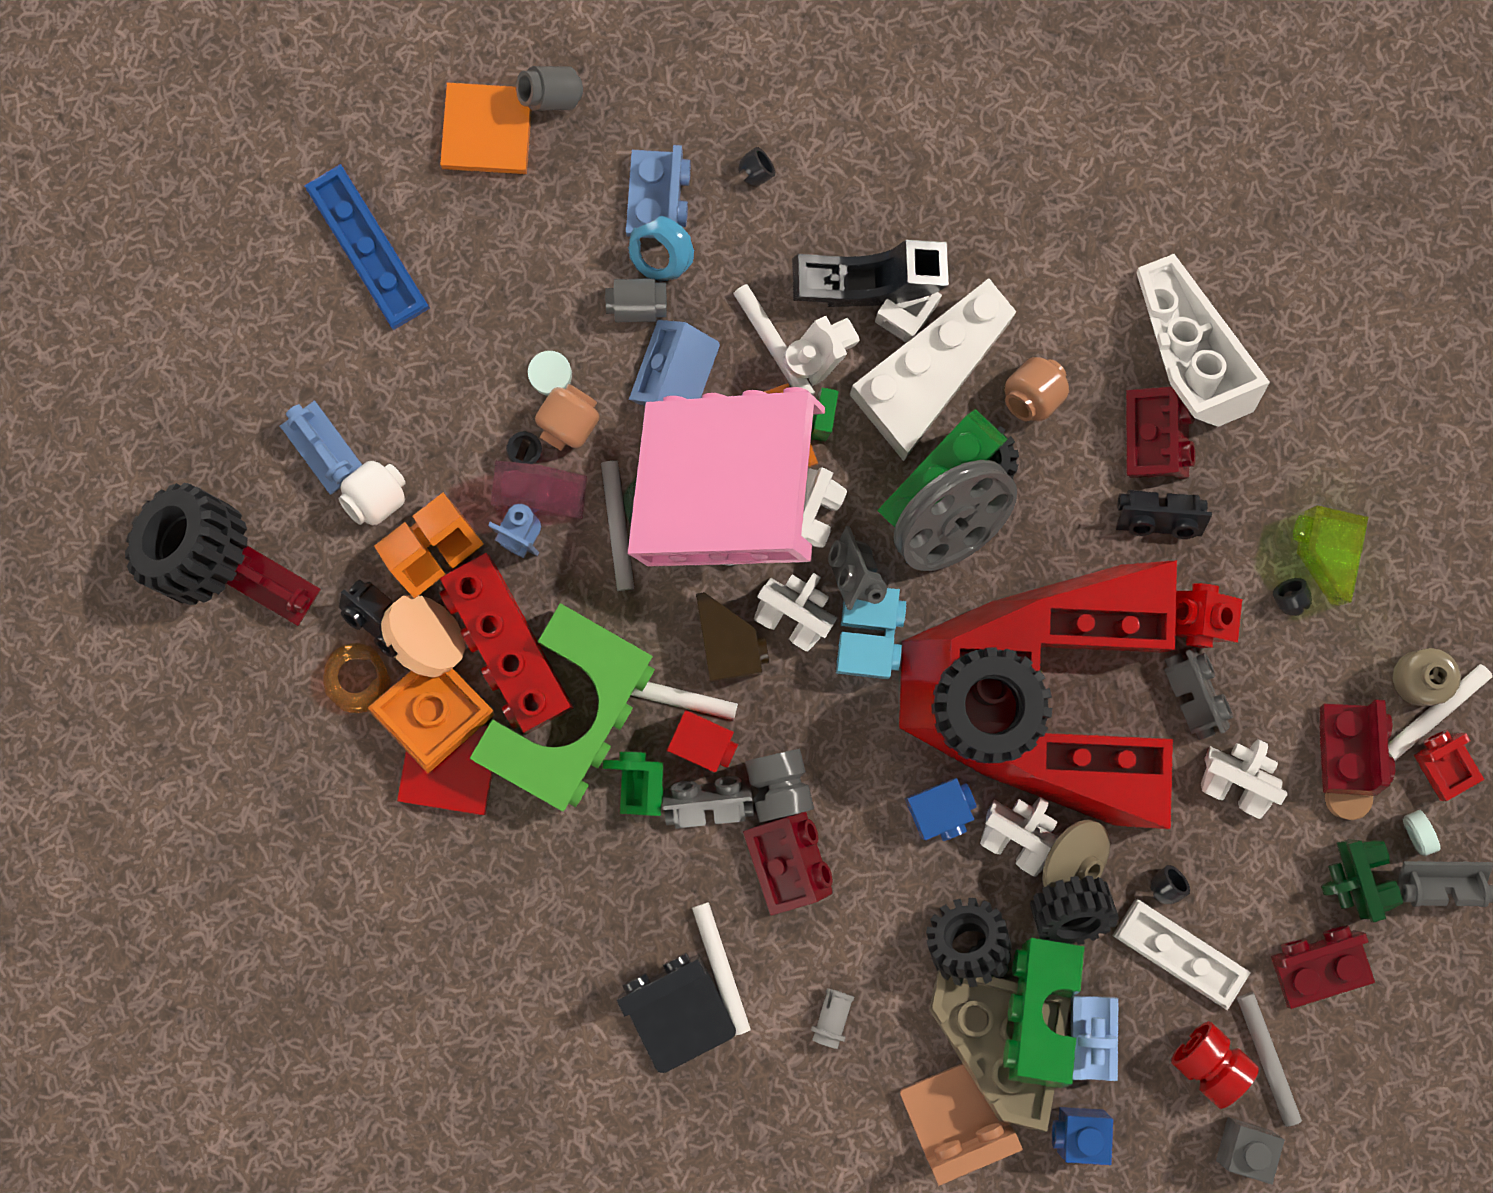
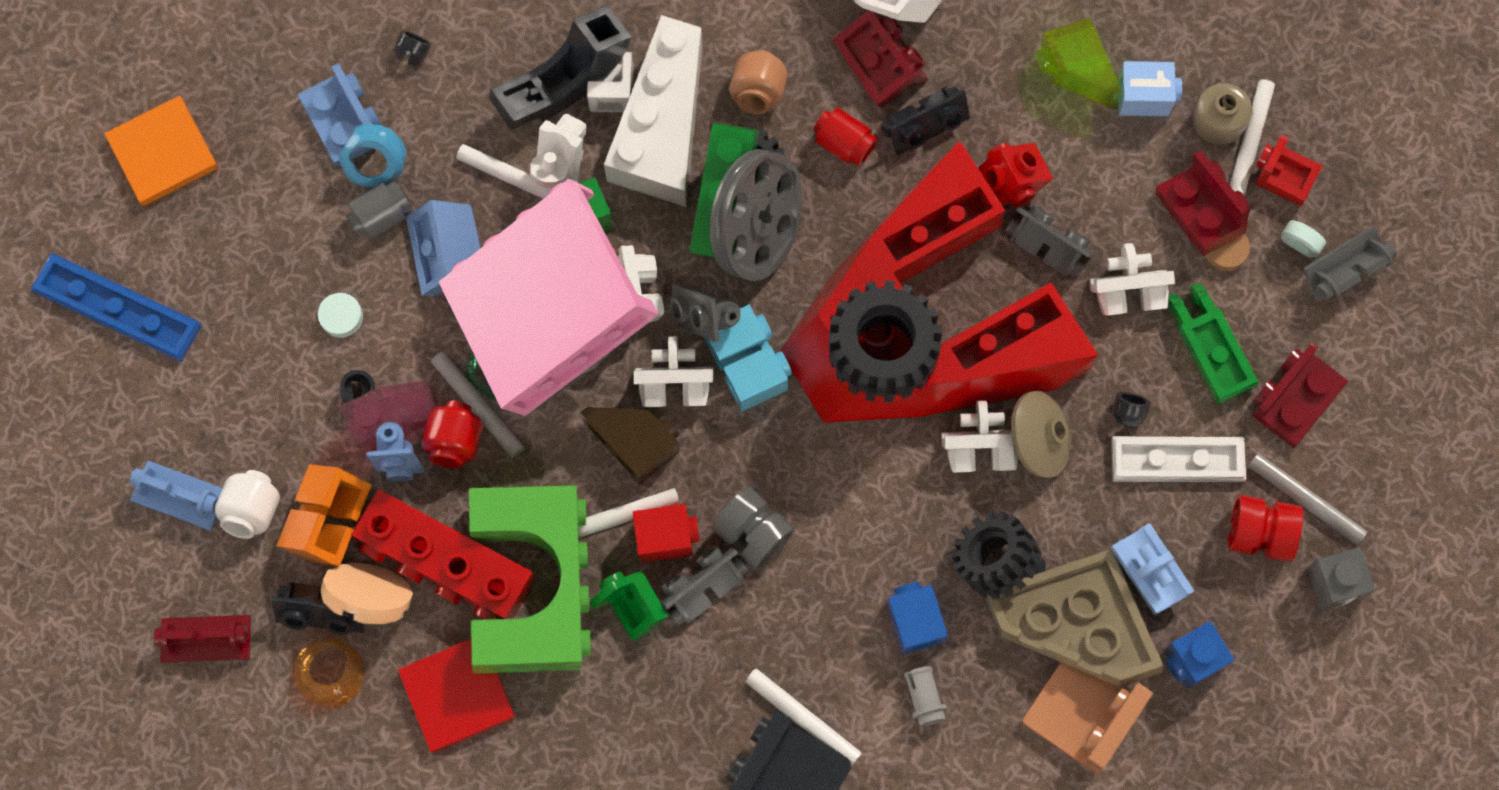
camera: 30 degrees left, 10 degrees down
black tyre [125,483,248,605] -> none
orange tile [368,668,494,773] -> none
dark grey brick [516,66,583,111] -> none
nougat head [535,384,599,451] -> none
dark red bracket [743,812,833,916] -> none
blue brick [904,778,977,841] -> none
green arch [1003,938,1085,1089] -> none
black tyre [1030,876,1119,945] -> none
black hinge [1273,578,1312,616] -> none
dark green hips [1321,839,1404,923] -> none
none -> red head [421,401,484,469]
none -> red brick [813,107,878,167]
none -> blue brick [887,582,948,655]
none -> light blue brick [1118,61,1182,116]
none -> green hinge [1168,282,1259,405]

